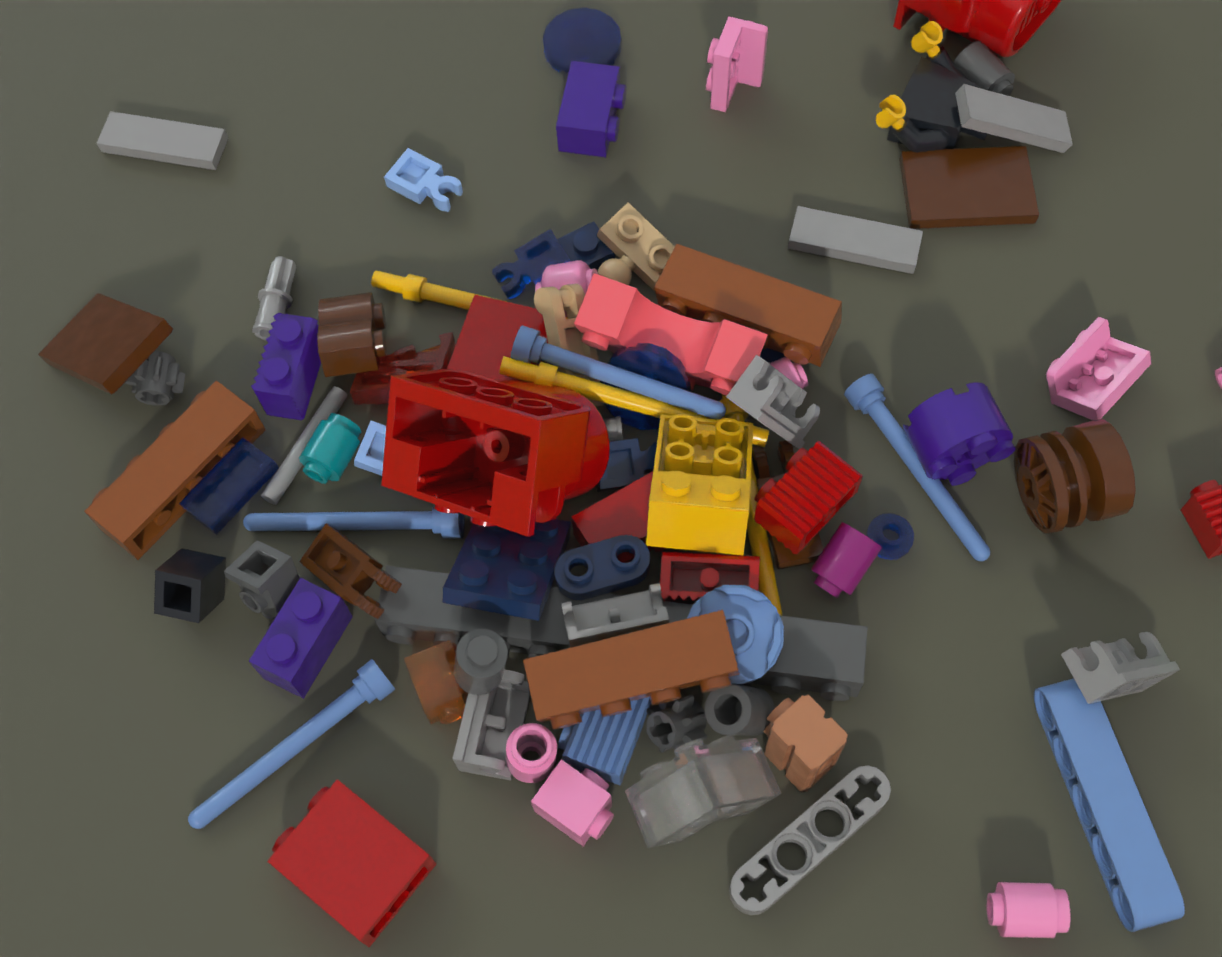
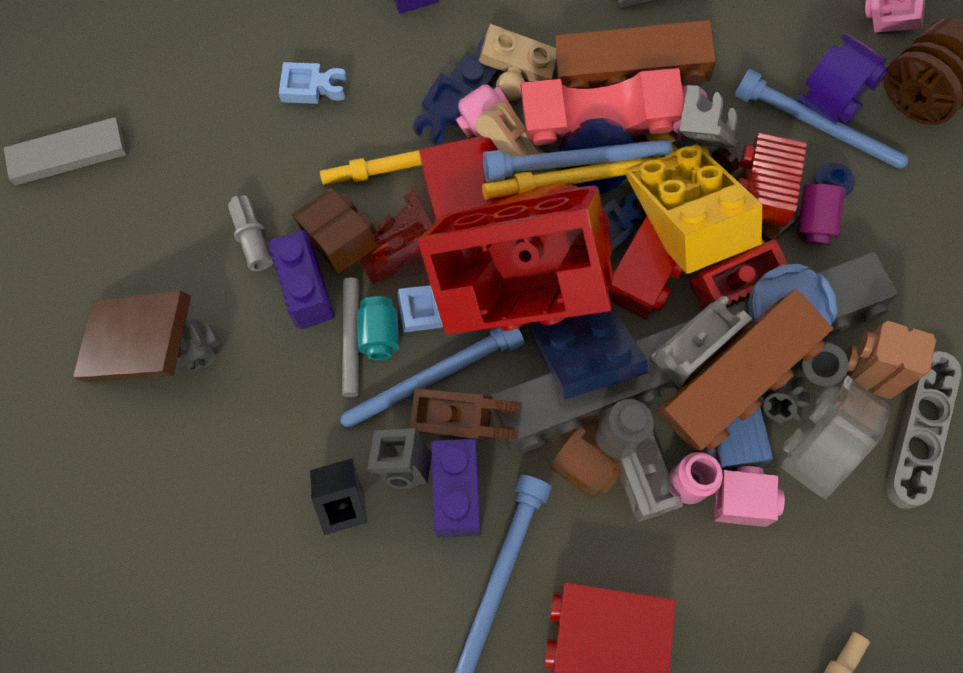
camera: 30 degrees left, 5 degrees up
dark orange brick [84,380,266,560] -> none
clear blue plate [179,437,279,535] -> none
dark blue plate [554,535,650,600] -> none

